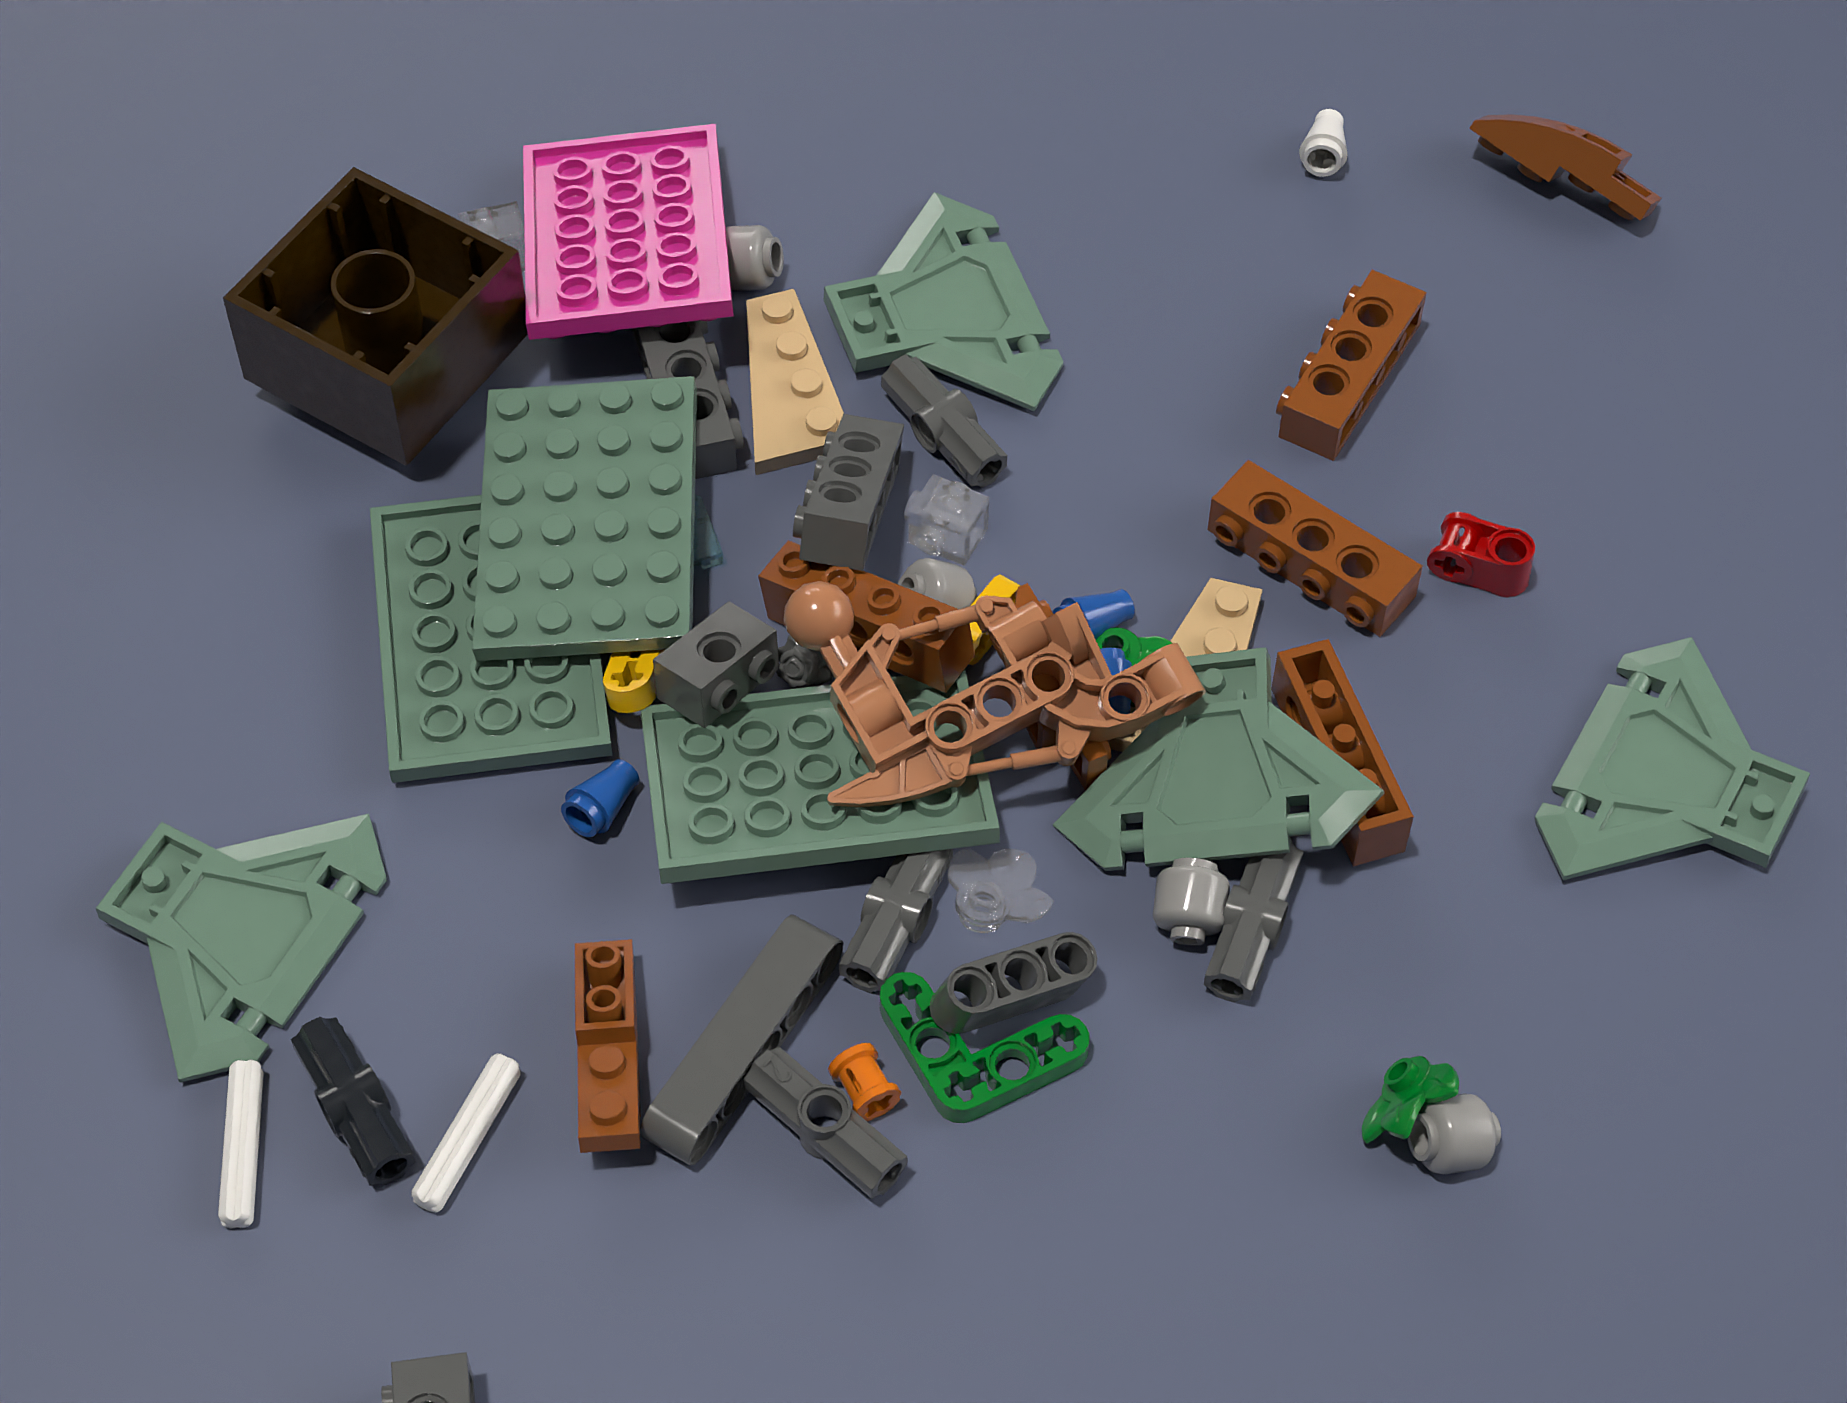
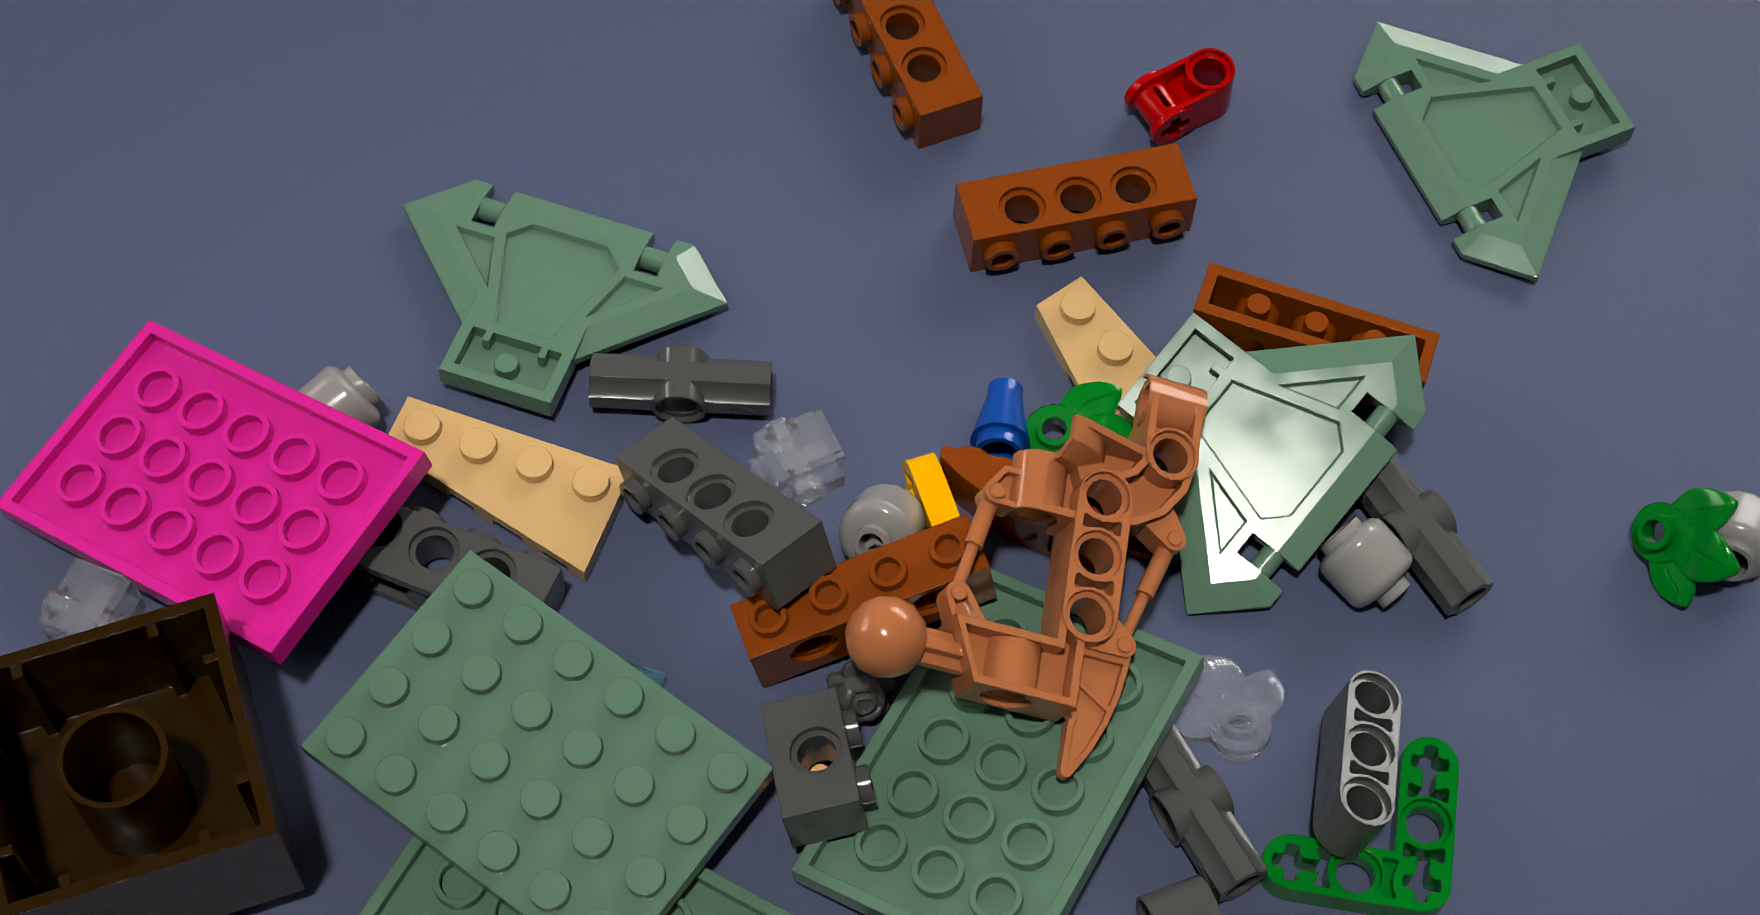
camera: 55 degrees left, 5 degrees up
yellow beam [603,649,666,713] -> none

